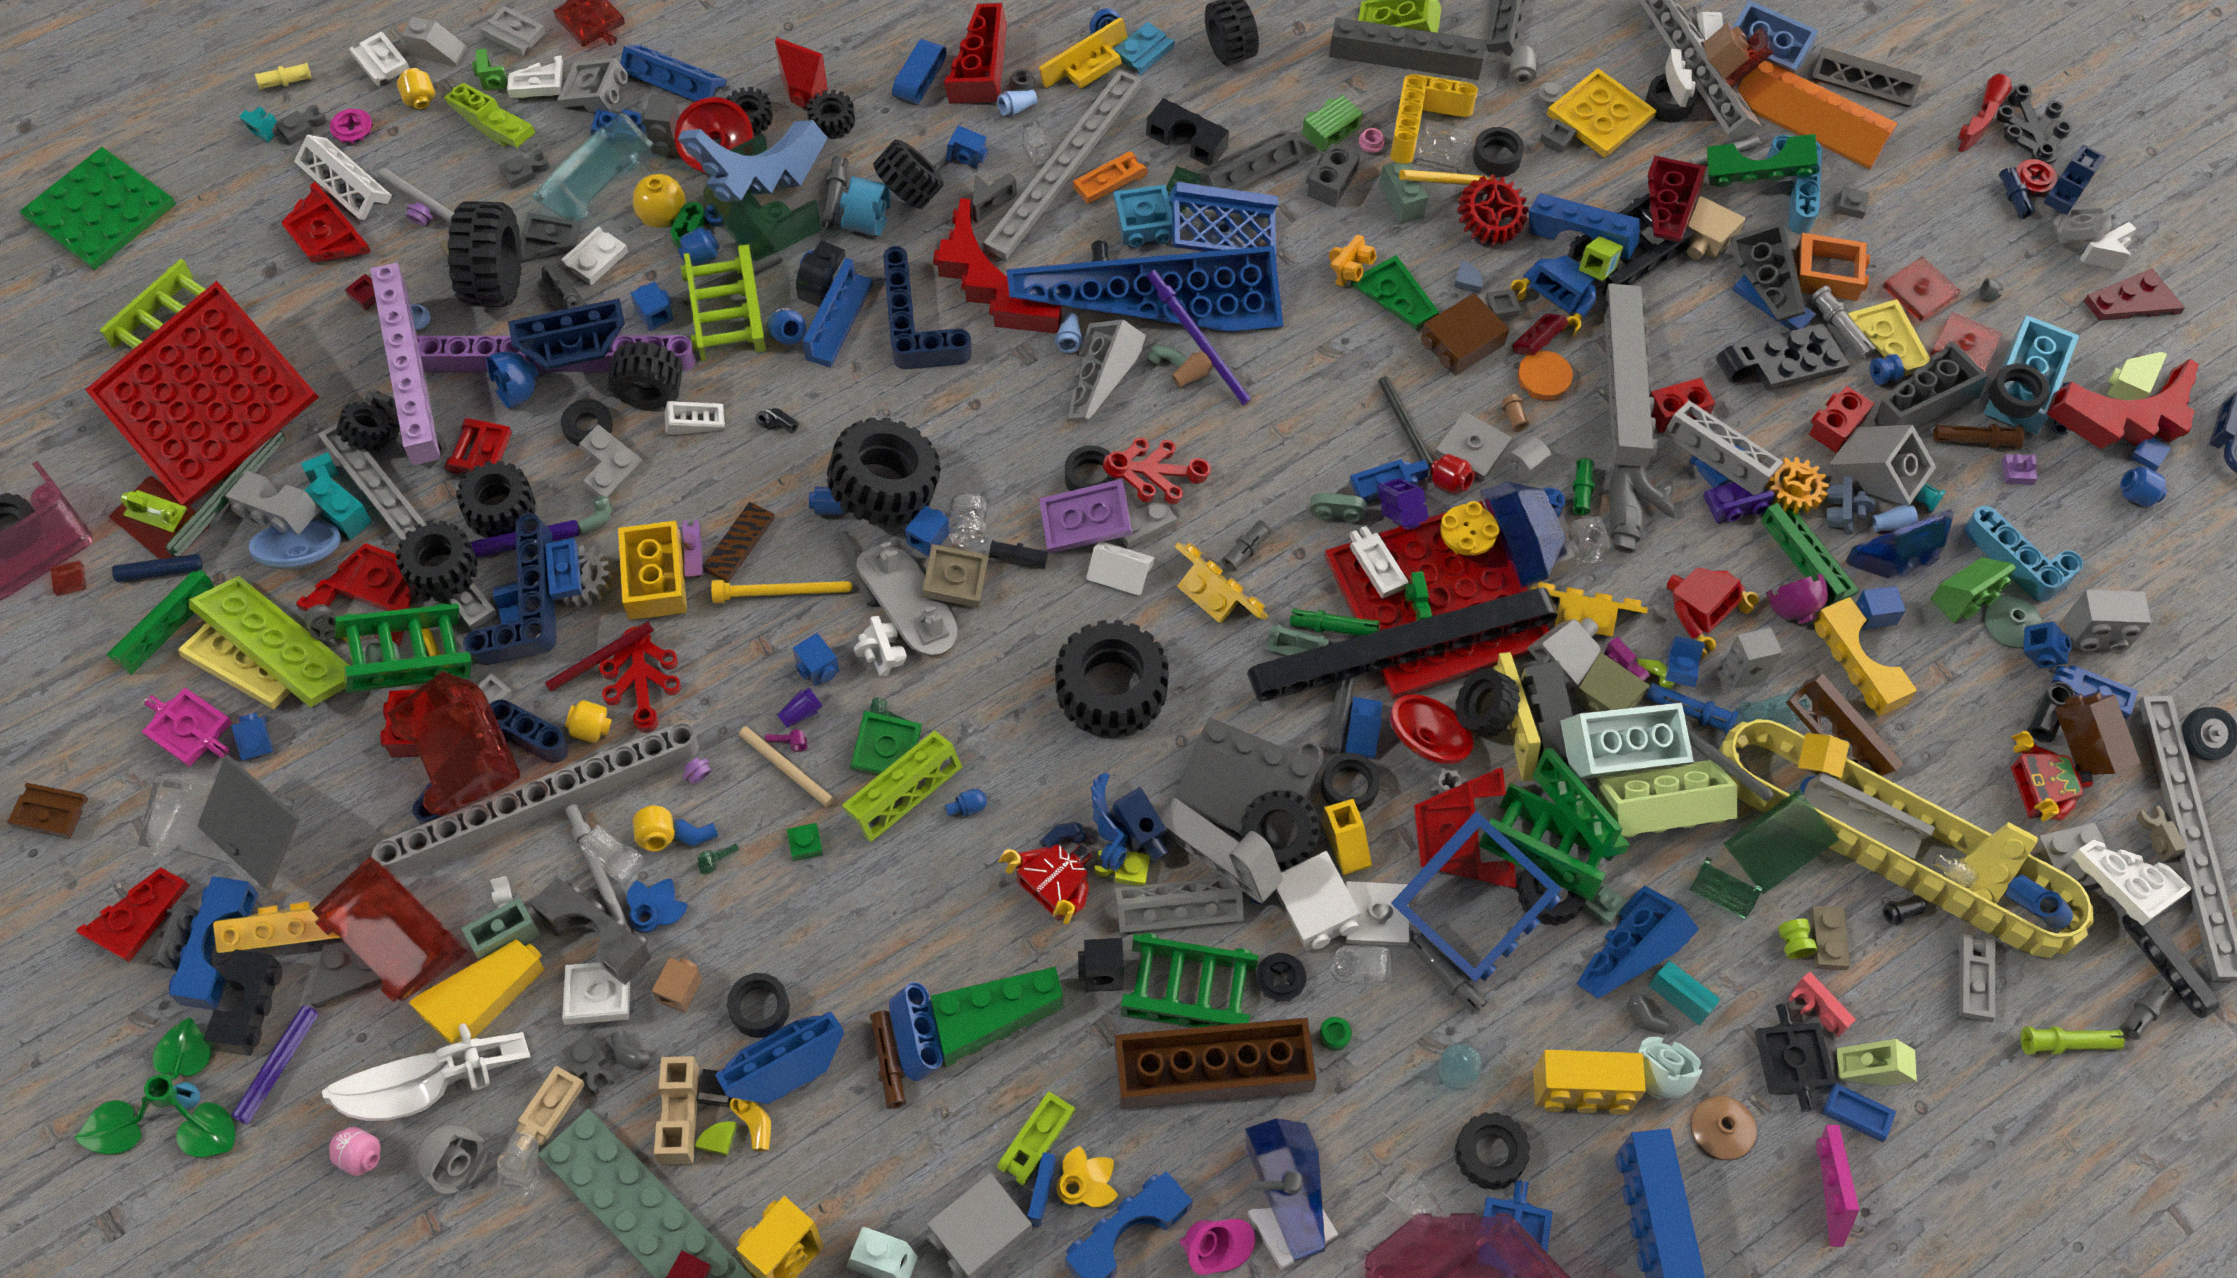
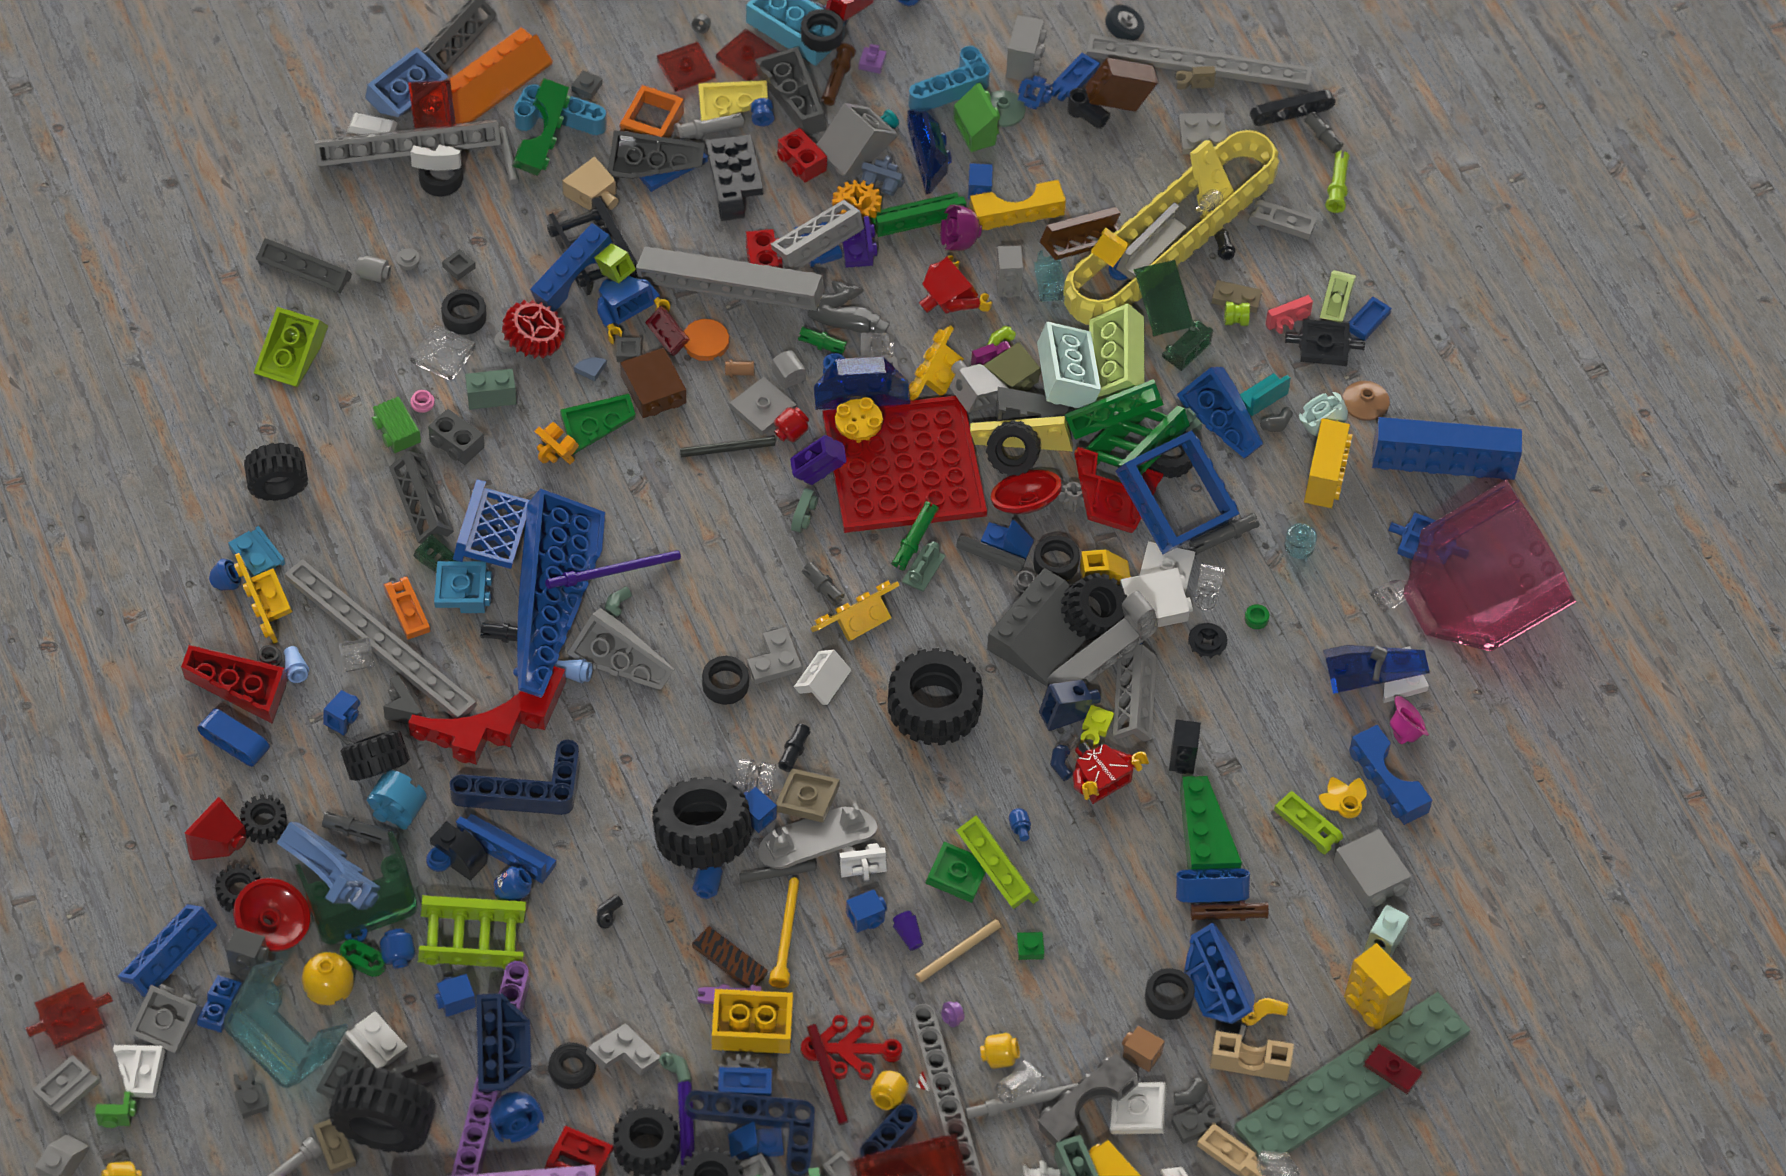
camera: 80 degrees left, 5 degrees down
lime slope [444,82,536,148] -> none
black tyre [608,342,683,410] -> none
blue plate [626,878,688,933] -> none
white slope [665,401,725,435] -> none
blue arm [673,819,718,847] -> none
lime tile [695,1121,738,1157] -> none
clear green hand [698,843,739,874] -> none
magenta hand [765,729,807,752] -> none
clear green hand [870,698,910,721] -> none
blue tile [1027,1152,1056,1227] -> none
medium lavender plate [1039,479,1133,554] -> none
blue plant [1091,772,1129,871] -> none
red plant [1103,437,1211,504] -> none
reddish brown brick [1114,1017,1317,1109] -> none
green fence [1121,933,1259,1028] -> none
black arch [1146,98,1229,166] -> none
medium nougat cone [1171,351,1213,388] -> none
black beam [1247,587,1558,702] -> none
dark grey brick [1329,17,1486,80] -> none
blue hinge [1349,459,1429,502] -> none
white hinge [1349,526,1409,599] -> none
yellow beam [1390,74,1478,164] -> none
yellow bar [1399,169,1487,185] -> none
green plate [1405,571,1432,621] -> none
black tyre [1454,1112,1531,1190] -> none
yellow plate [1546,68,1657,158] -> none
blue pin [1646,682,1739,735] -> none
dark red wedge [1647,155,1706,242] -> none
blue slope [1665,636,1705,687] -> none
dark grey piece [1685,718,1773,801] -> none
medium nougat brick [1704,22,1750,79] -> none
dark pink wing [1816,1125,1860,1247] -> none
light blue cone [1872,505,1918,532] -> none
blue piece [2005,874,2073,929] -> none
torso [2011,731,2093,822] -> none
white plate [2071,840,2192,926] -> none

